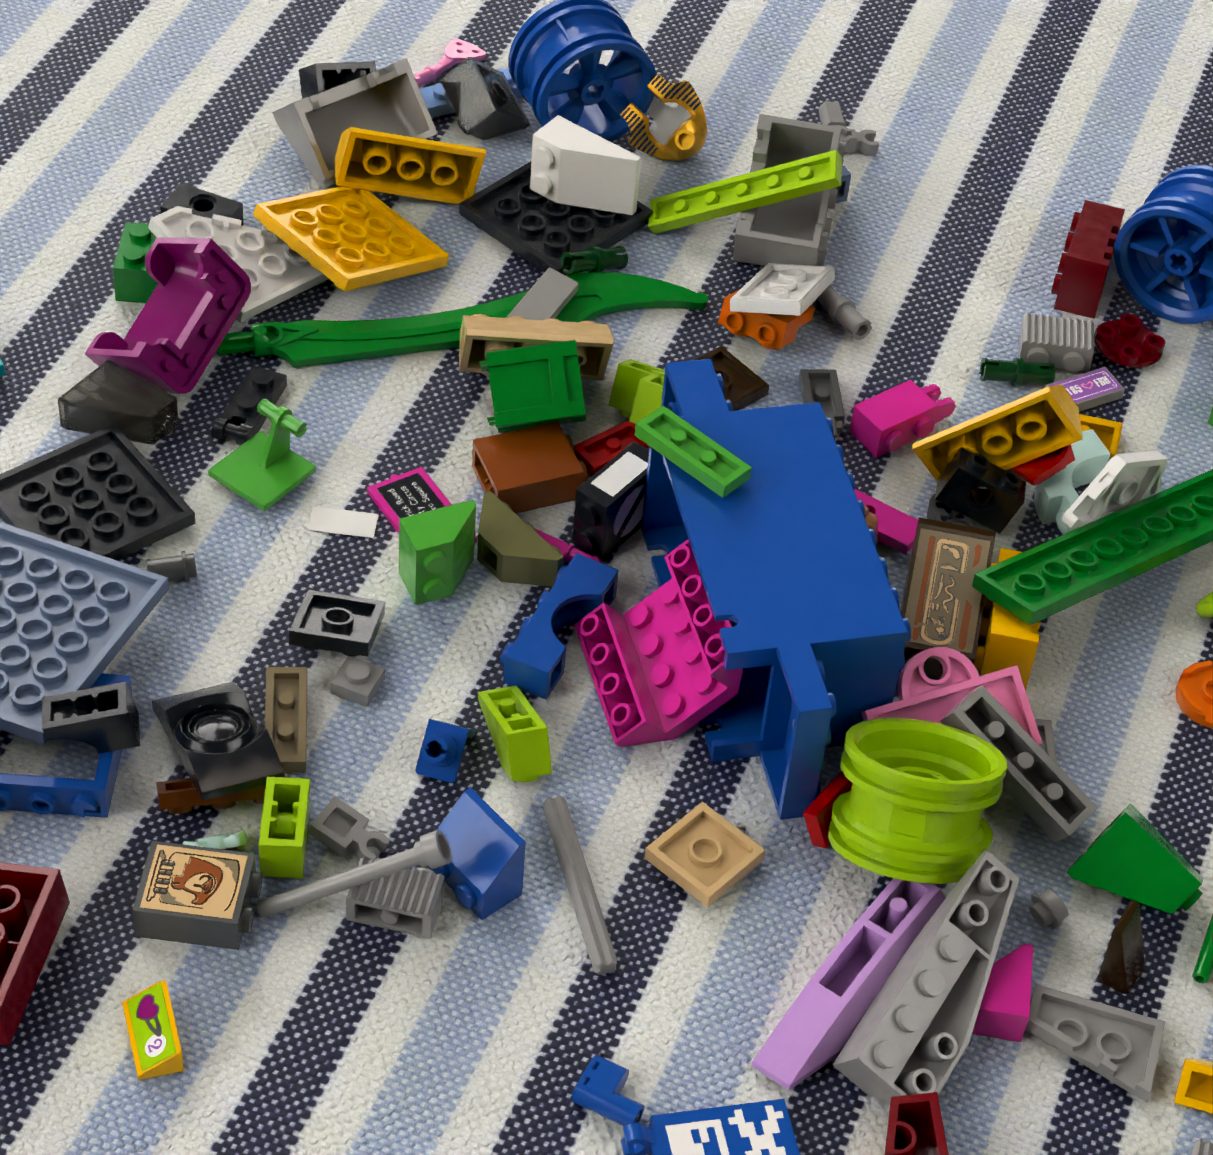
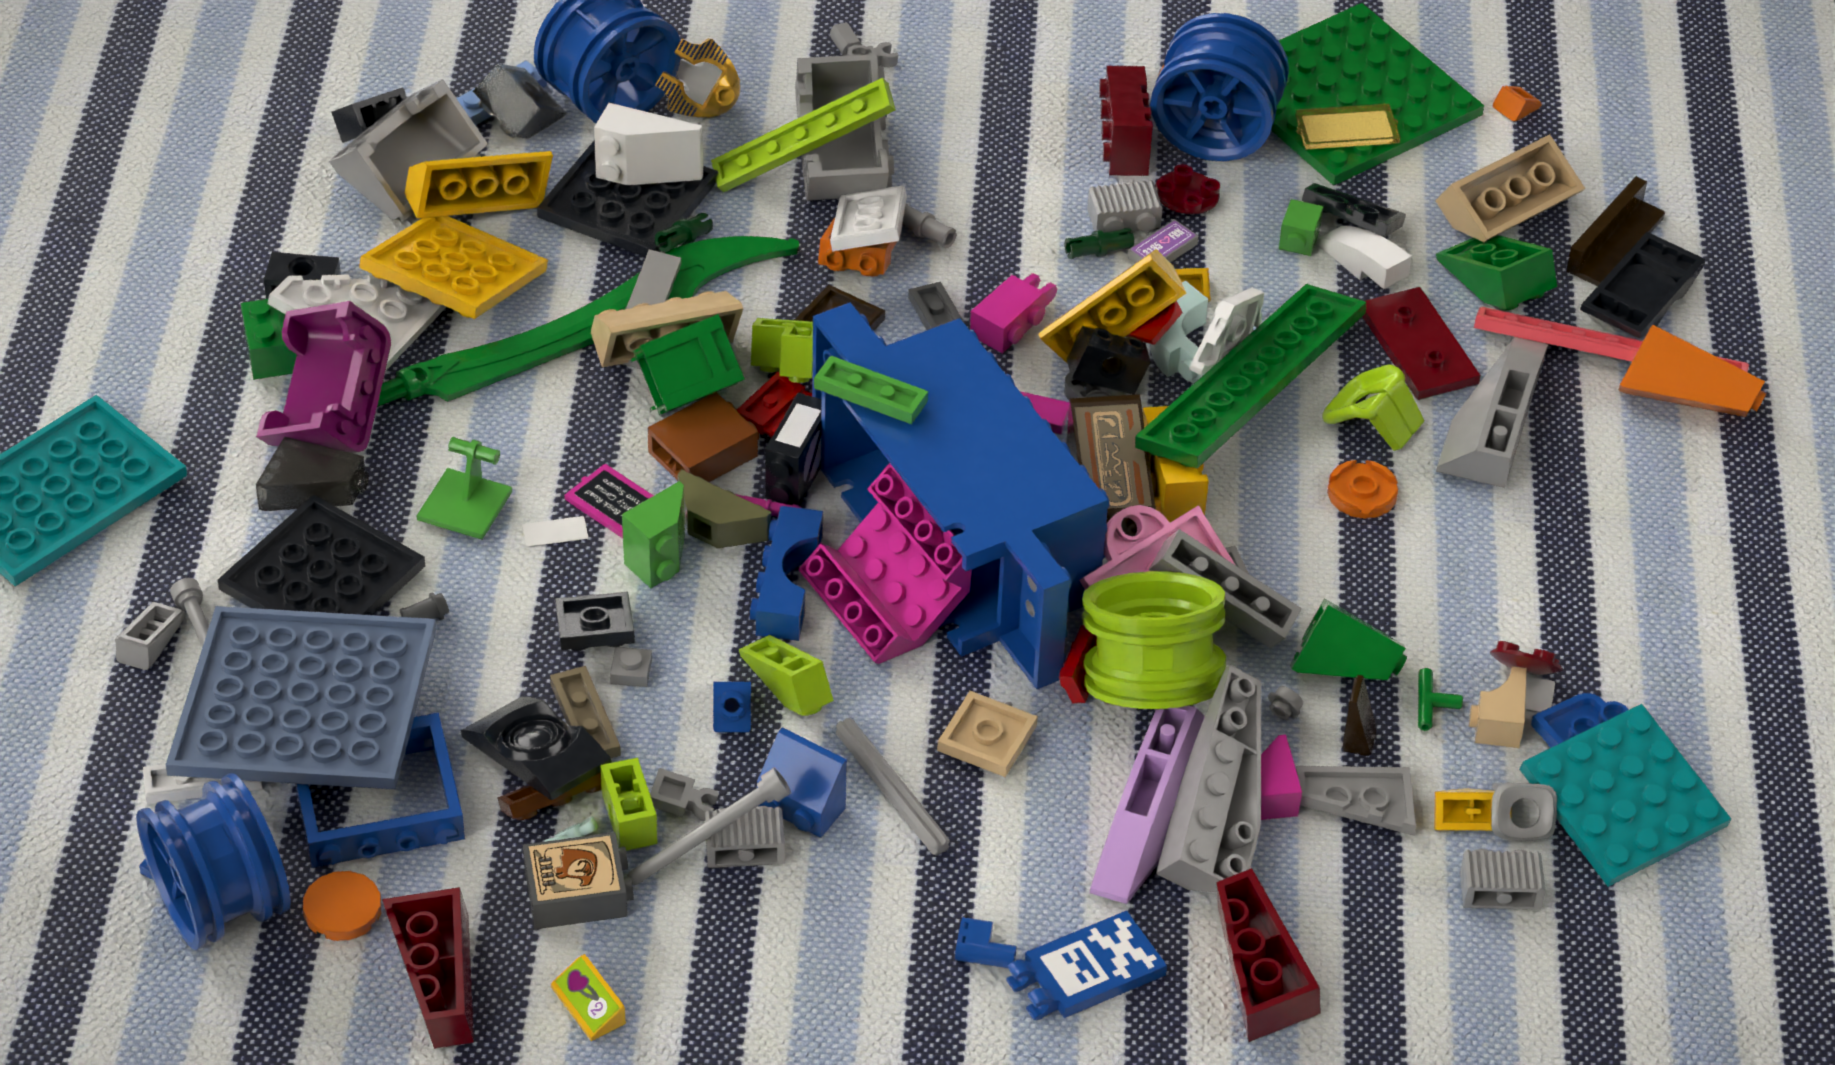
camera: 15 degrees left, 0 degrees up
black arch [42,681,140,754] -> none
black plate [211,366,287,446] -> none
bright pink piece [414,39,486,88] -> none

